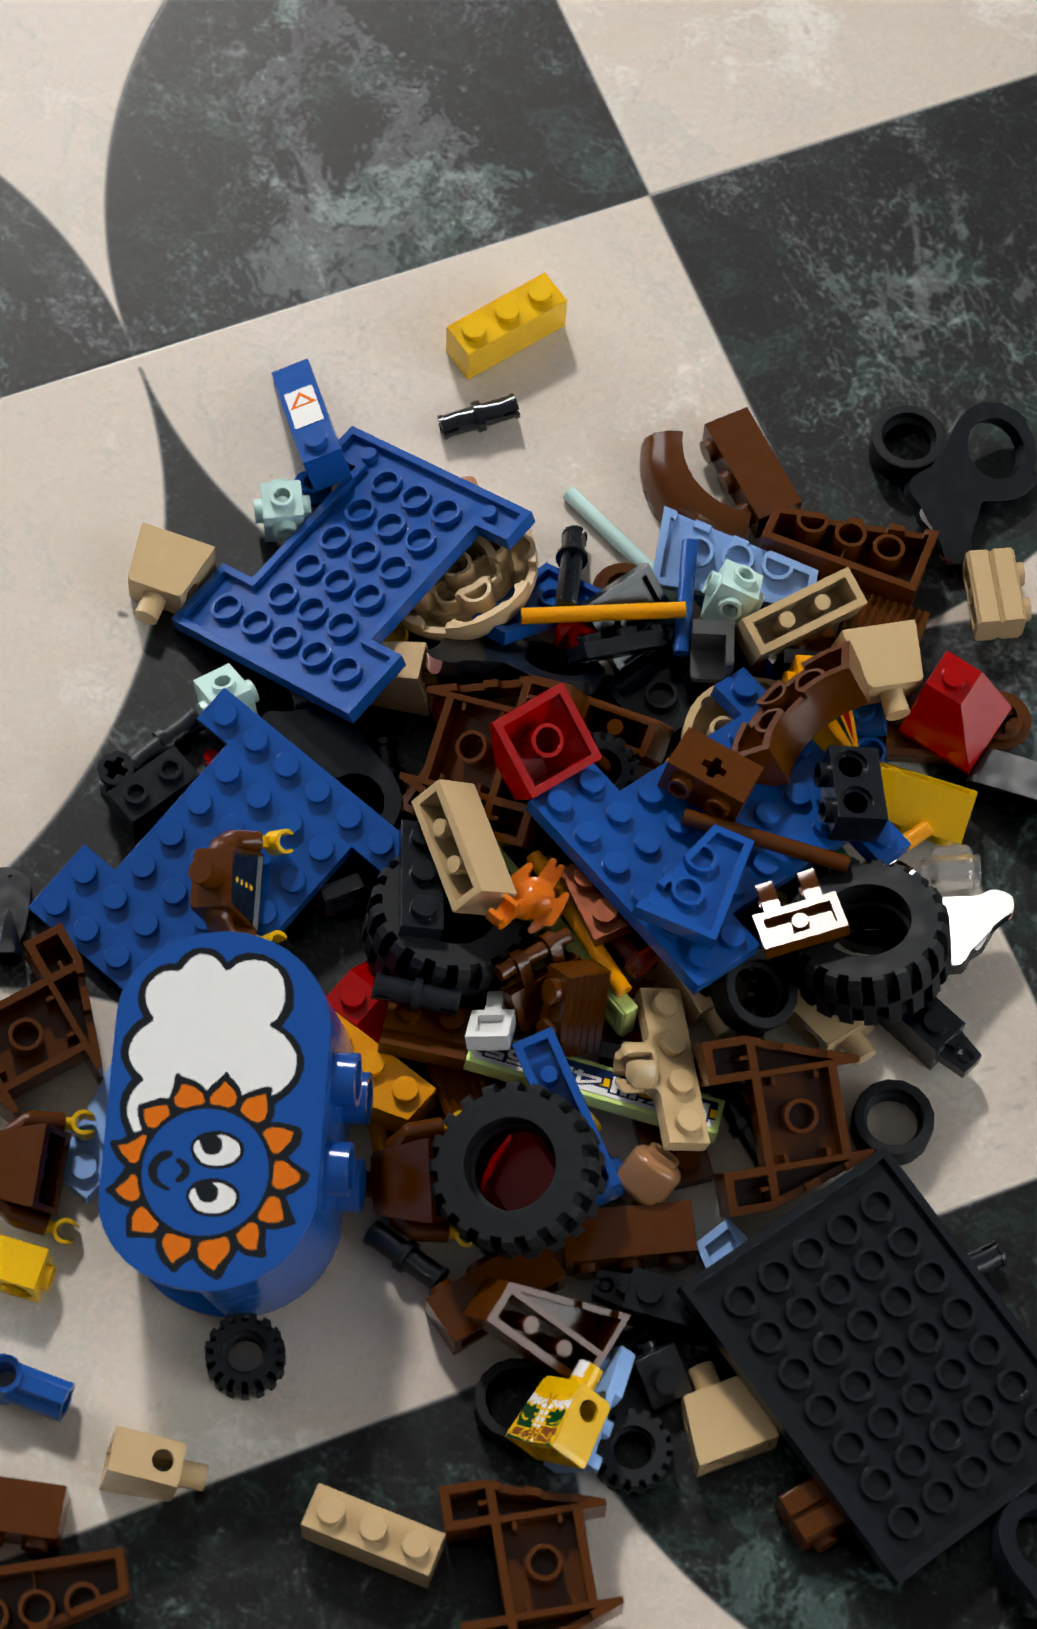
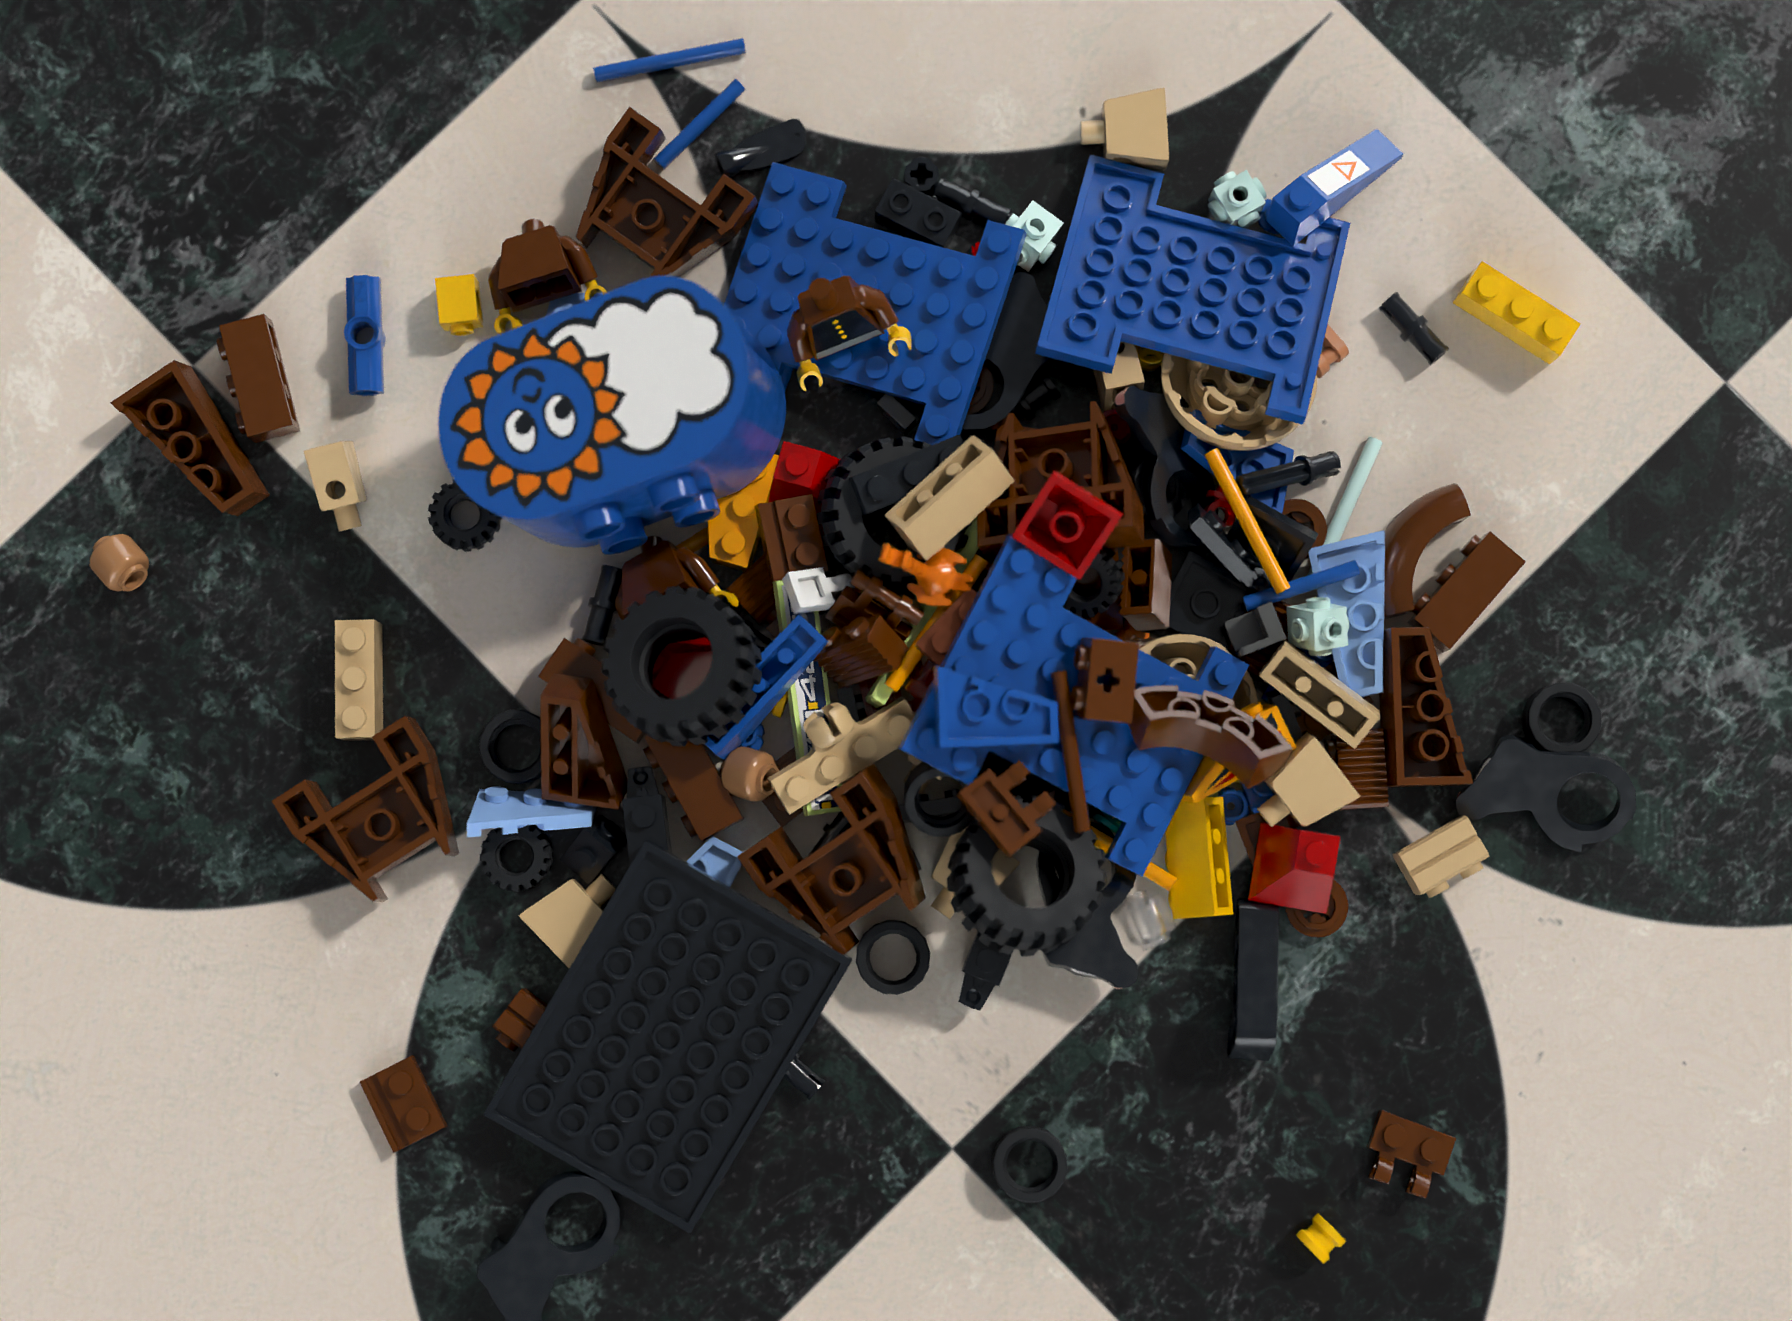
camera: 70 degrees right, 20 degrees up
black pin [371,972,462,1017] -> none
yellow torso [505,1359,610,1470] -> none
black brick [813,745,888,842] -> none

